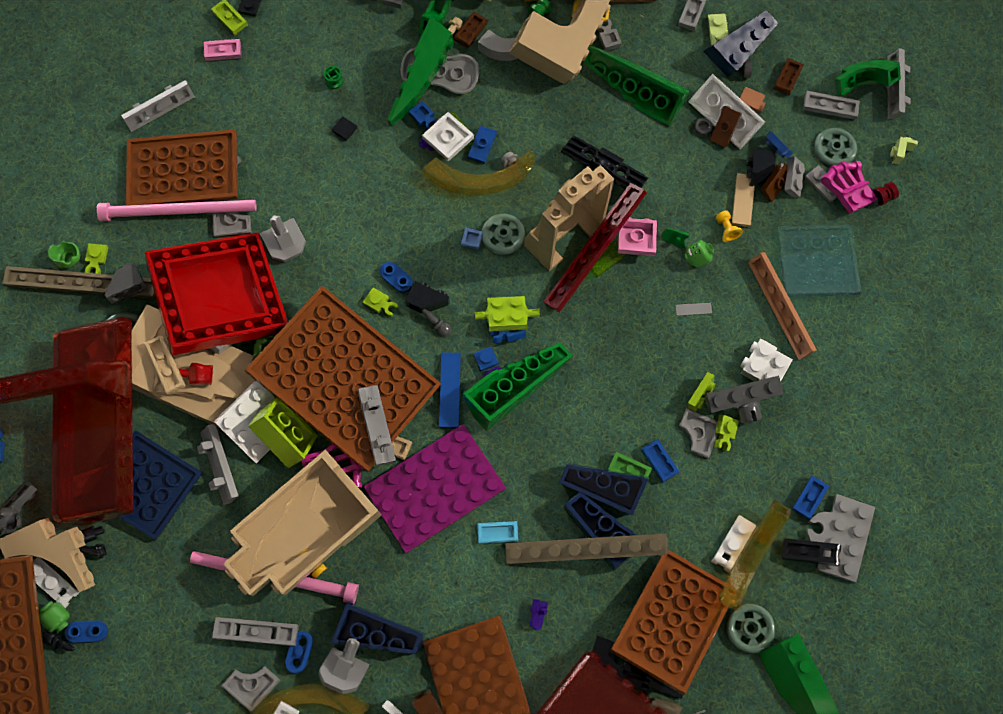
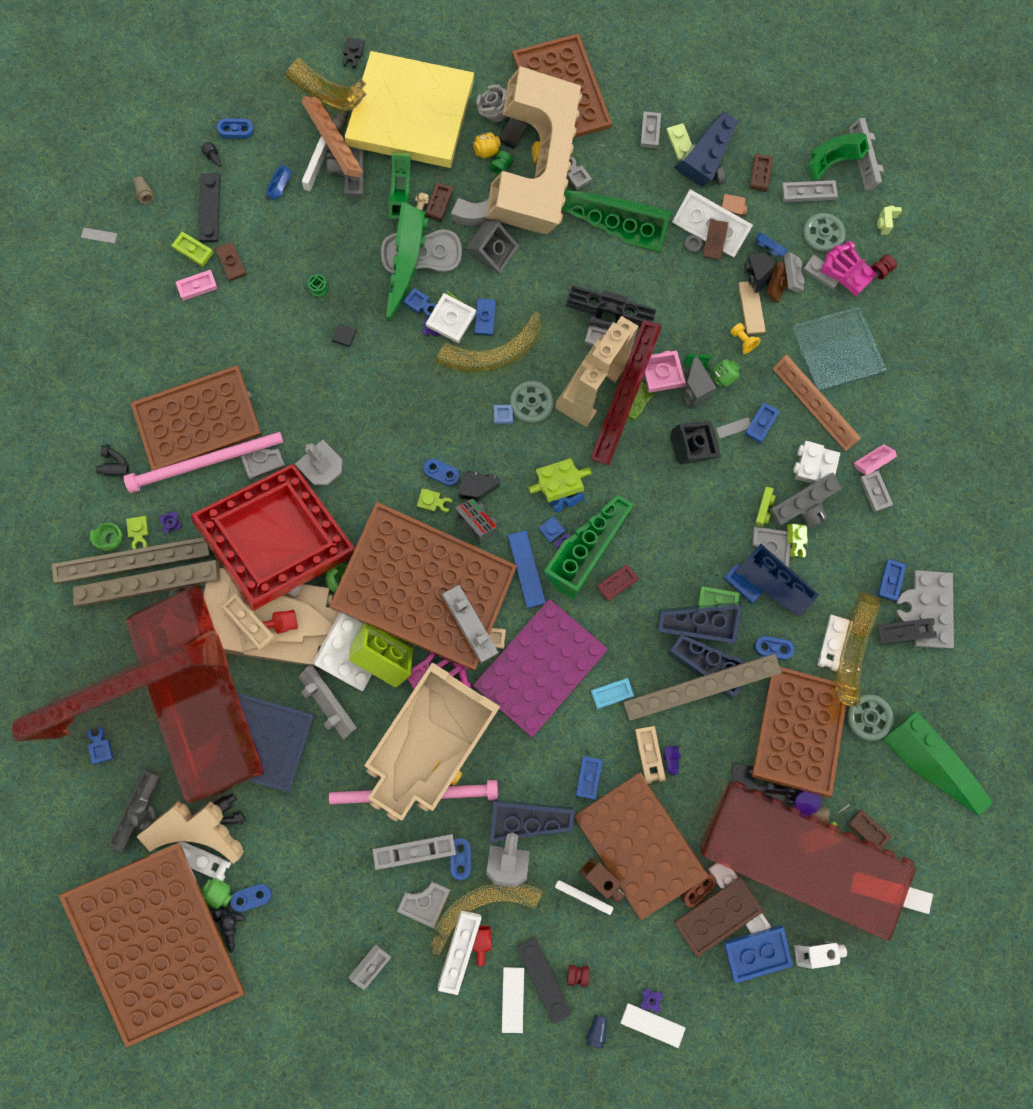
camera: 20 degrees left, 5 degrees up
dark grey slope [105,263,147,304] -> none
light grey hinge [121,80,194,132] -> none
dark grey bar [422,309,452,337] -> none
light grey plate [501,152,518,169] -> none
none -> dark tan plate [73,560,220,607]
none -> black plant [96,444,129,476]
none -> dark purple plate [159,512,181,533]
none -> reddish brown plate [215,242,247,281]
none -> black bar [220,914,236,953]
none -> dark grey slope [455,499,498,545]
none -> dark grey slope [465,221,519,274]
none -> blue plate [575,756,603,800]
none -> dark red plate [596,564,639,602]
none -> tan plate [635,726,665,784]
none -> black slope [670,421,721,464]
none -> dark grey slope [682,357,716,410]
none -> dark blue wedge [735,544,819,617]
none -> blue plate [745,402,780,444]
none -> blue plate [754,636,794,660]
none -> dark purple piece [795,790,821,815]
none -> bright pink plate [854,444,897,476]
none -> light grey plate [859,471,893,512]

